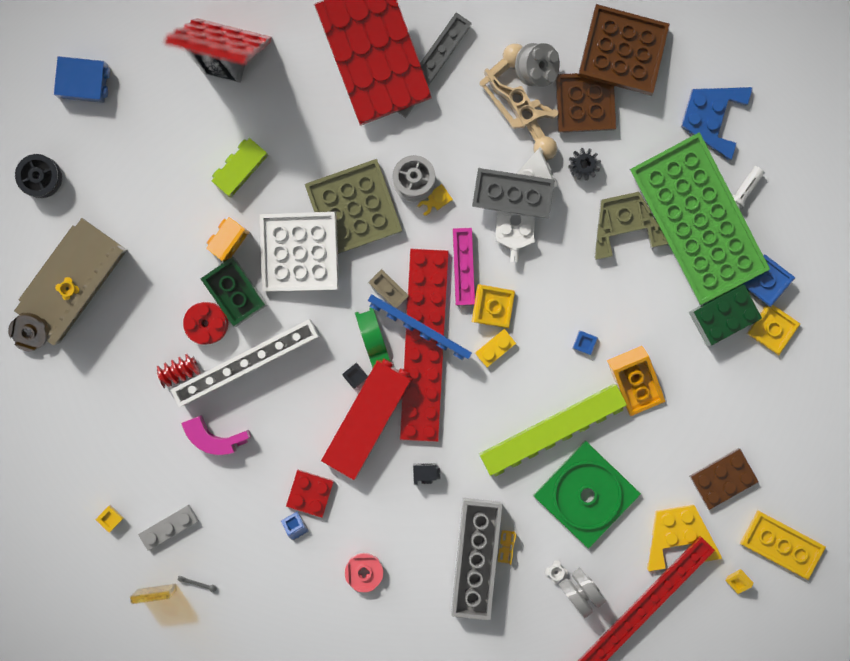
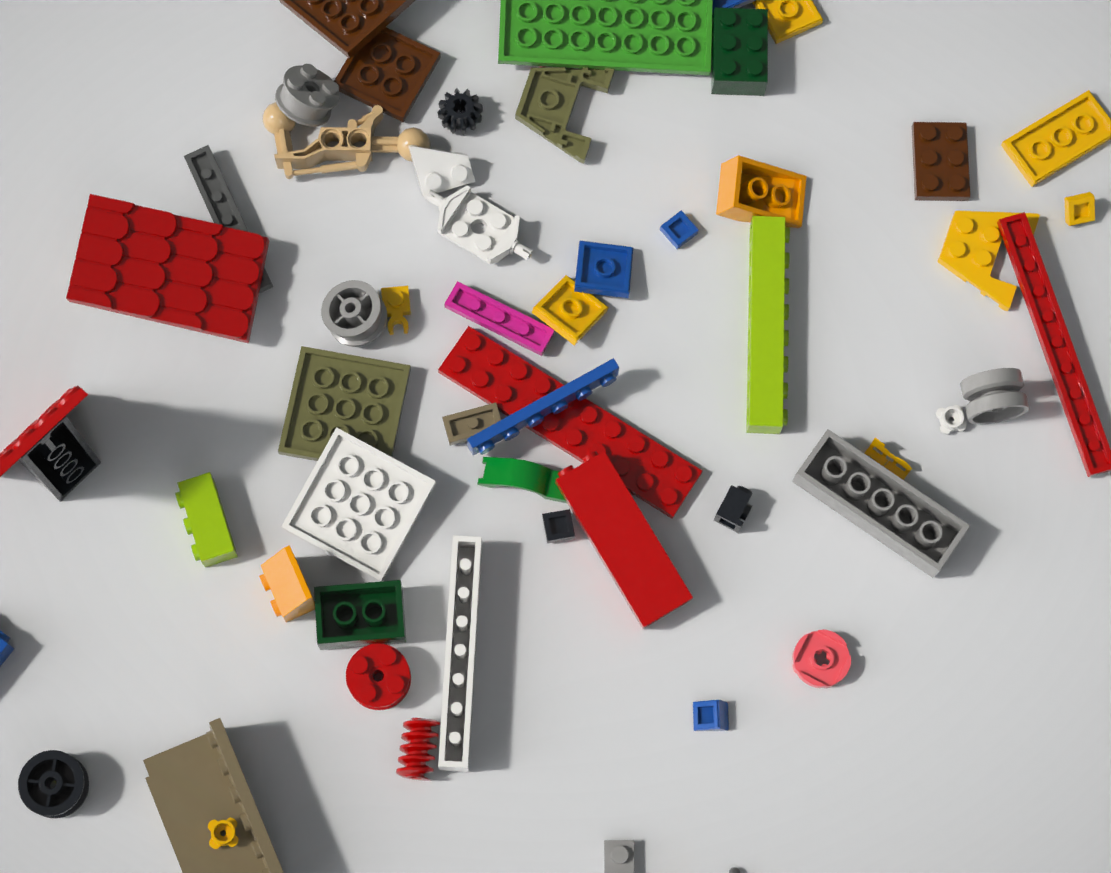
camera: 65 degrees left, 15 degrees down
dark pink arch [181,415,251,455] -> none
red plate [286,469,334,518] -> none
dark grey plate [472,168,555,219] -> none
yellow plate [475,329,516,367] -> none
green piece [533,441,641,549] -> none
none -> blue plate [574,240,633,298]

